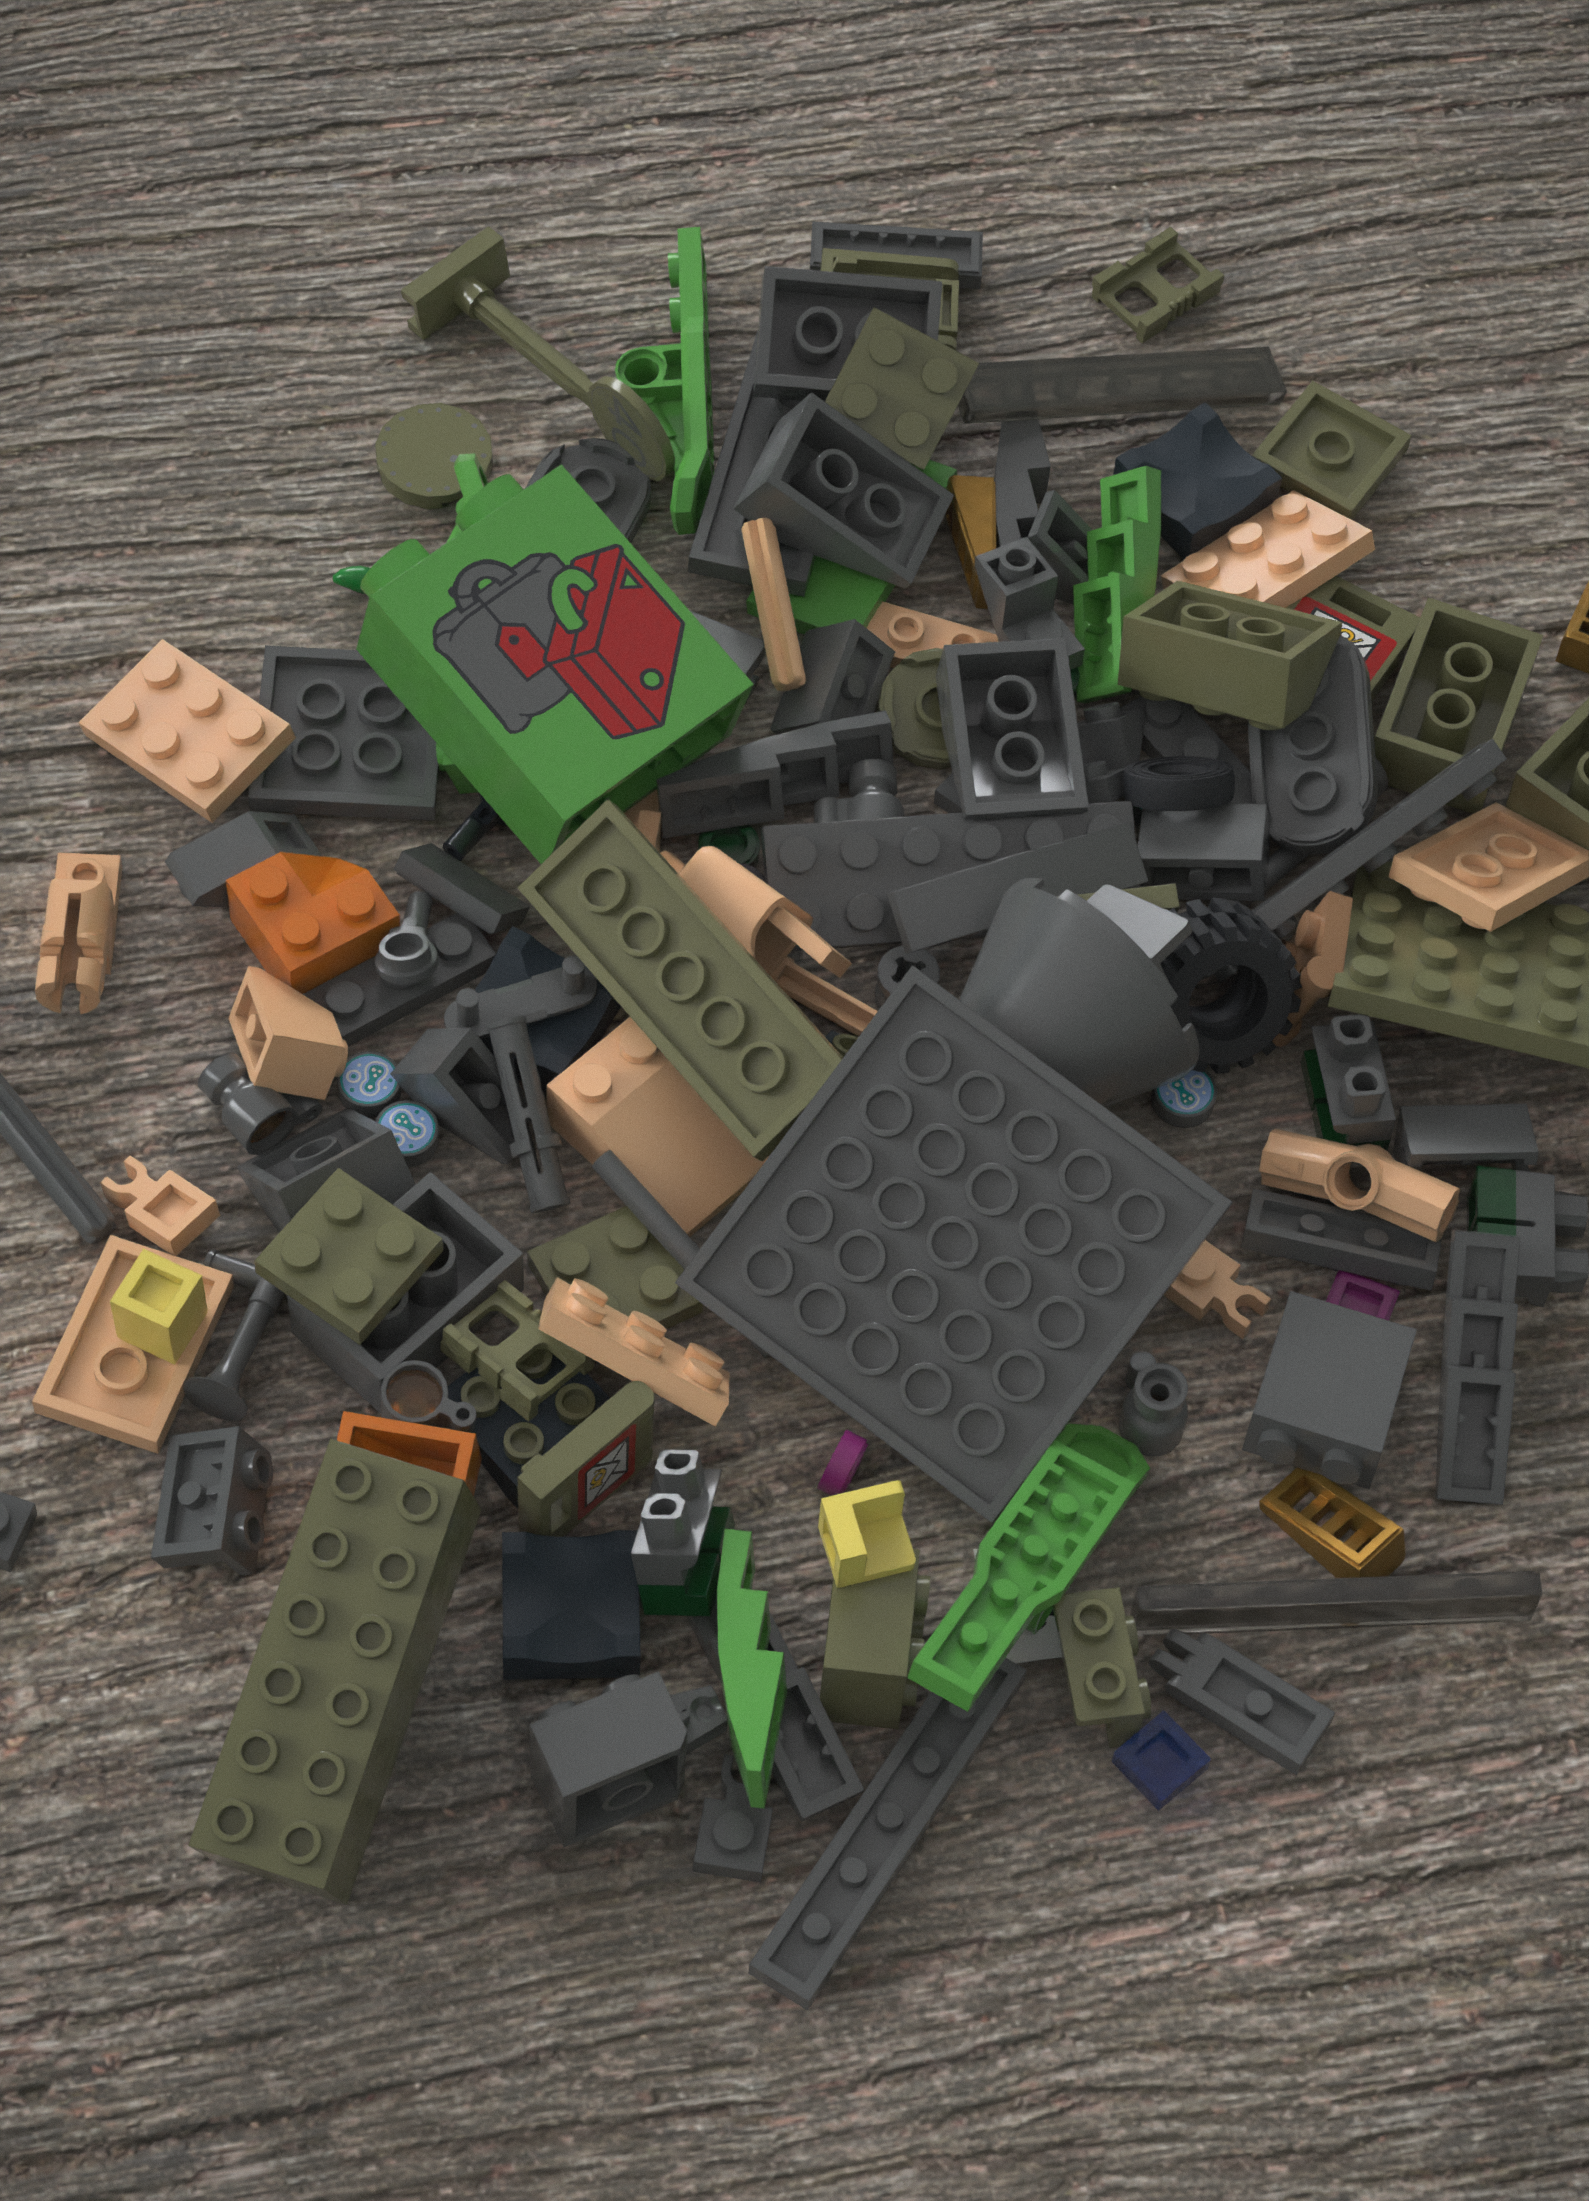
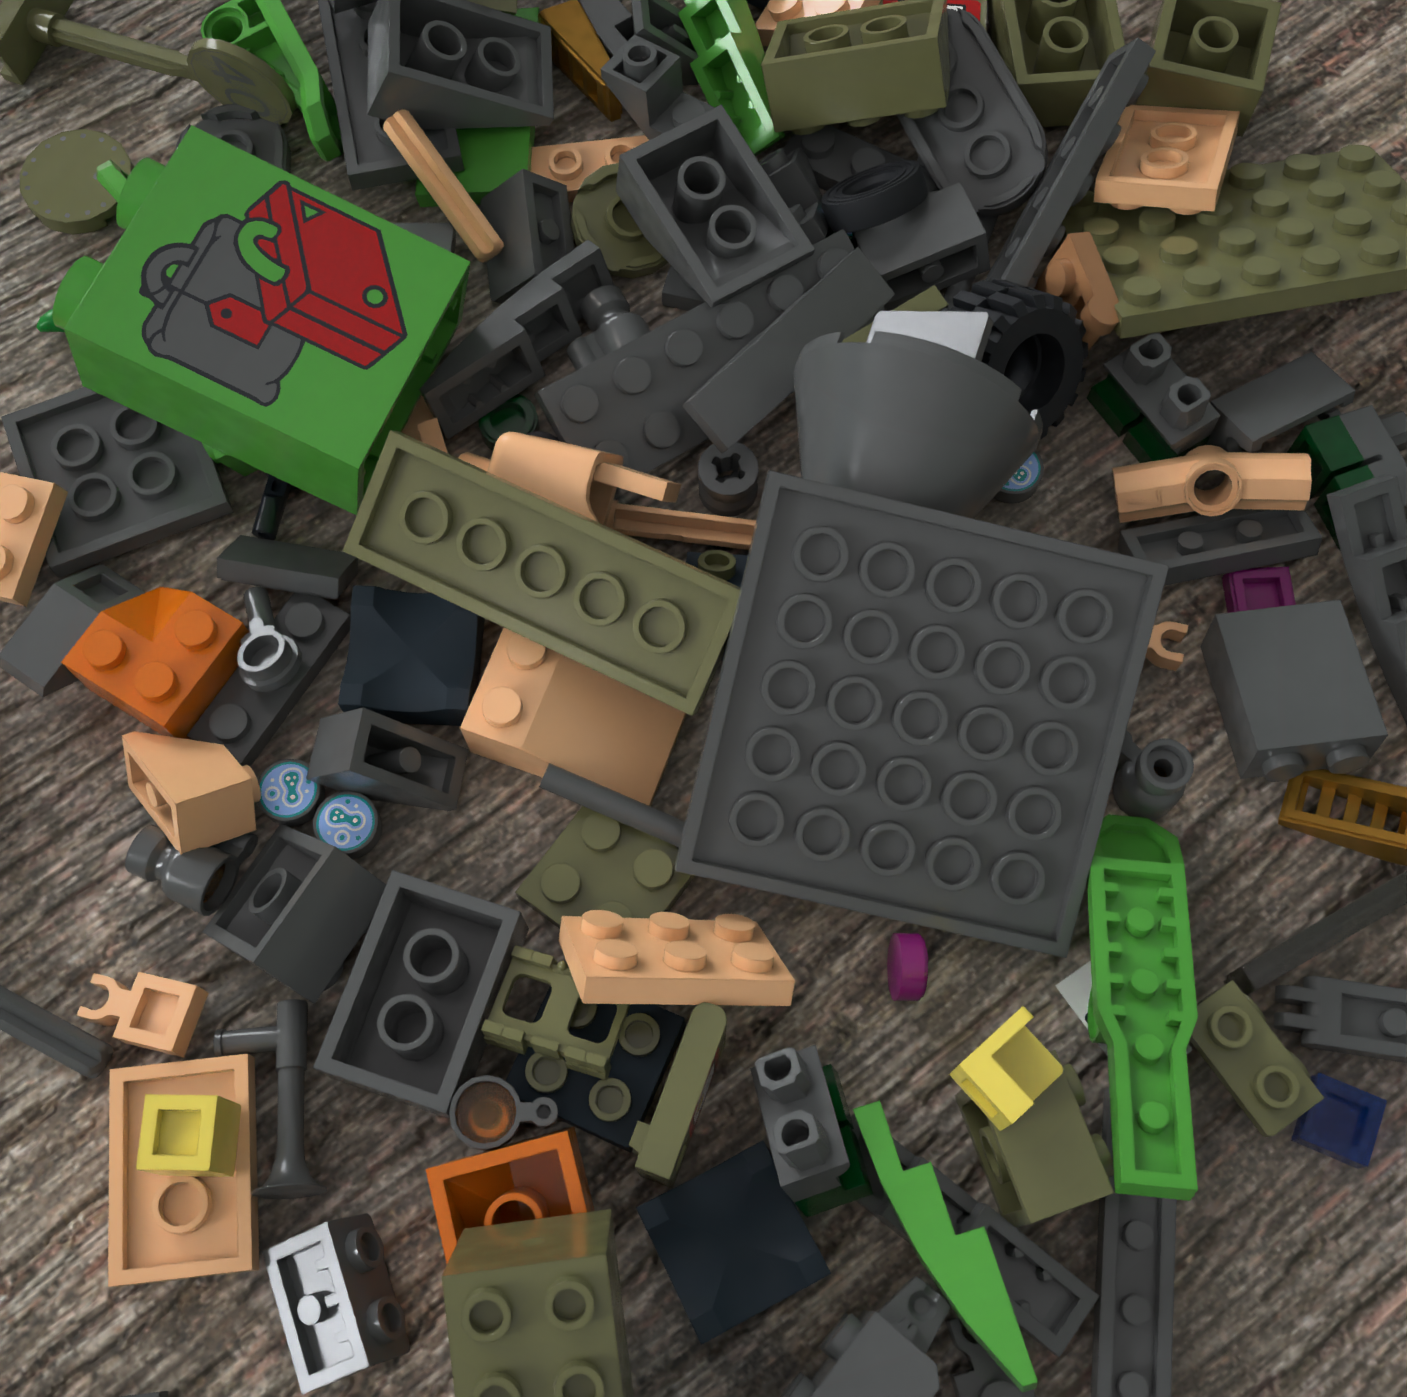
camera: 20 degrees left, 10 degrees up
olive plate [254,1168,443,1345] -> none
dark grey piece [444,955,597,1039] -> none
dark grey pin [486,1015,571,1213] -> none

